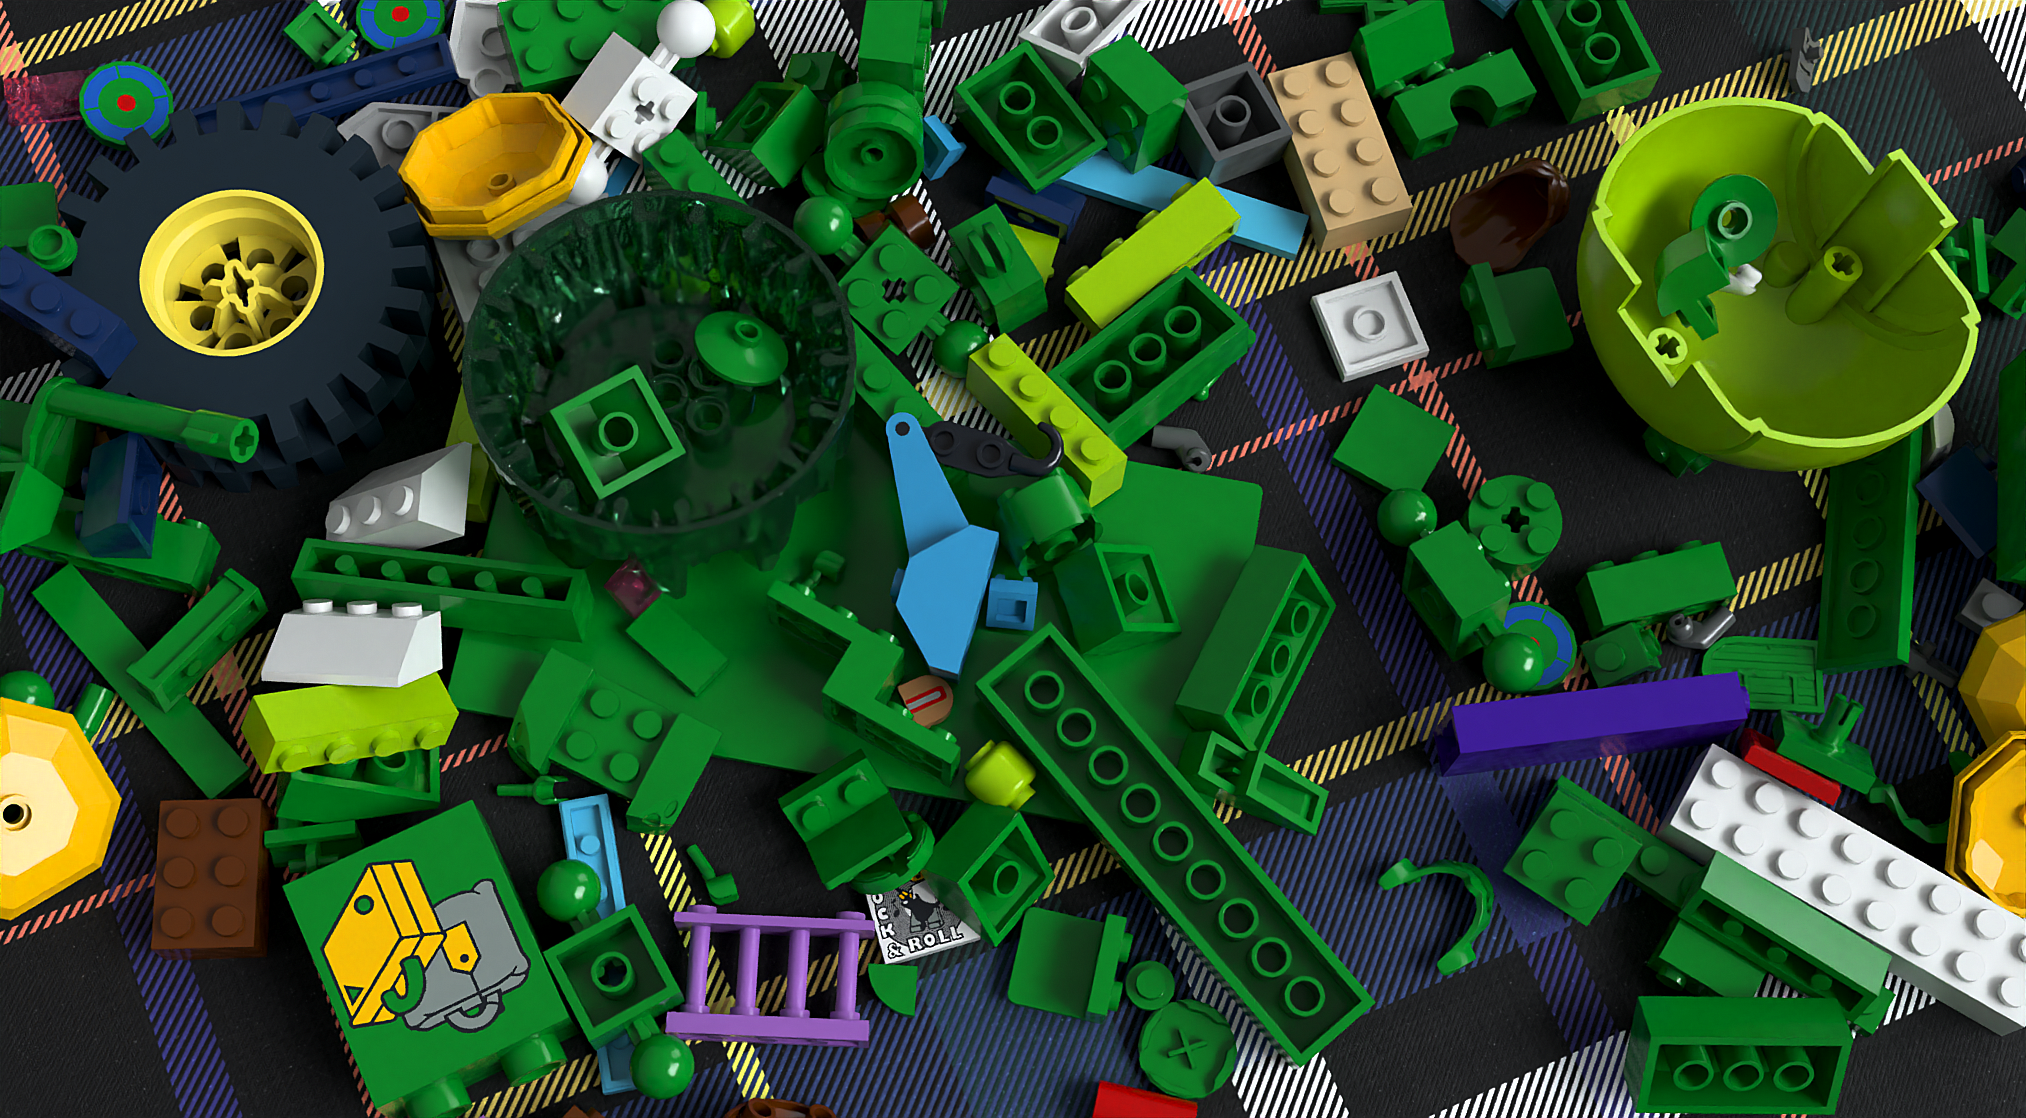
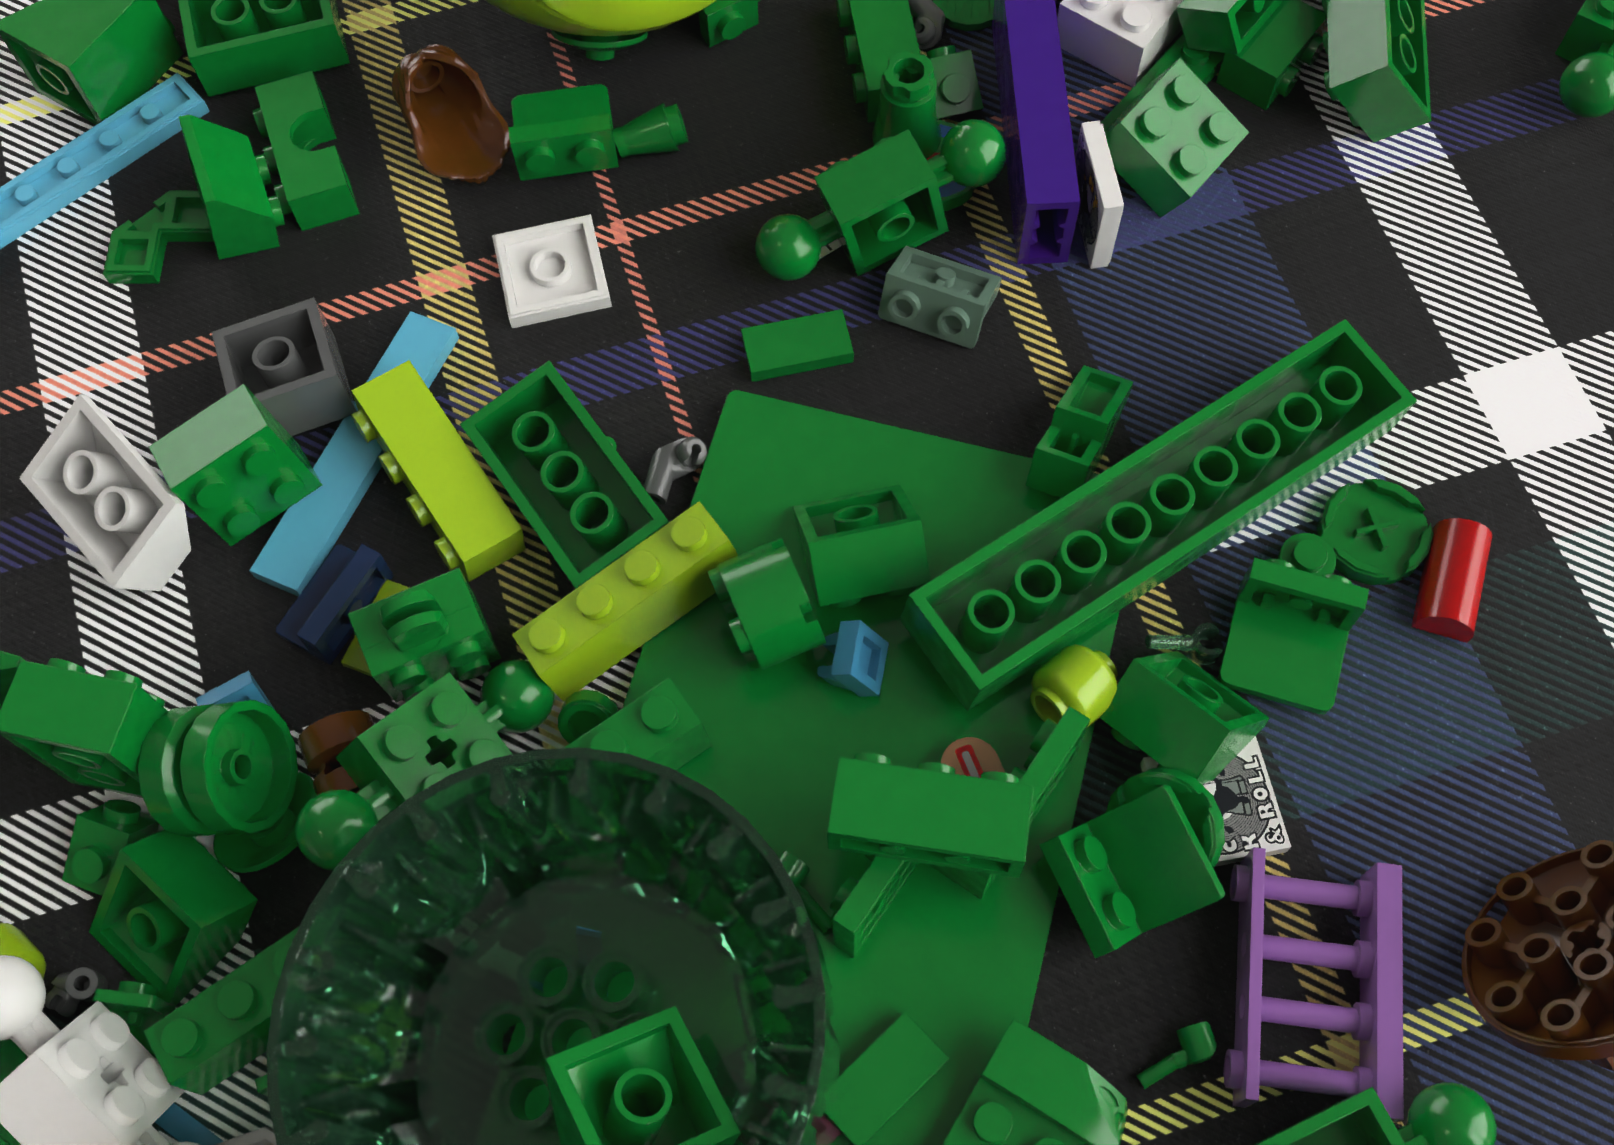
camera: 75 degrees left, 5 degrees down
green dish [693,311,788,387] -> none
green tile [868,963,918,1018] -> none
dark azure slope [886,412,1064,684] -> none
green slope [952,40,1108,194] -> none
green slope [1175,544,1337,752] -> none
tan brick [1264,51,1413,254] -> none
green tile [1330,384,1457,495] -> none
green helmet [1377,858,1494,975] -> none
green brick [1459,475,1562,582] -> none
none -> dark grey arm [45,967,108,1017]
none -> green tile [558,690,618,744]
none -> green cone [612,103,689,158]
none -> green tile [741,309,854,382]
none -> green brick [827,752,1034,878]
none -> green plant [872,50,941,159]
none -> sand green bracket [878,246,1002,349]
none -> white tile [1075,120,1124,269]
none -> clear green hand [1145,623,1223,665]

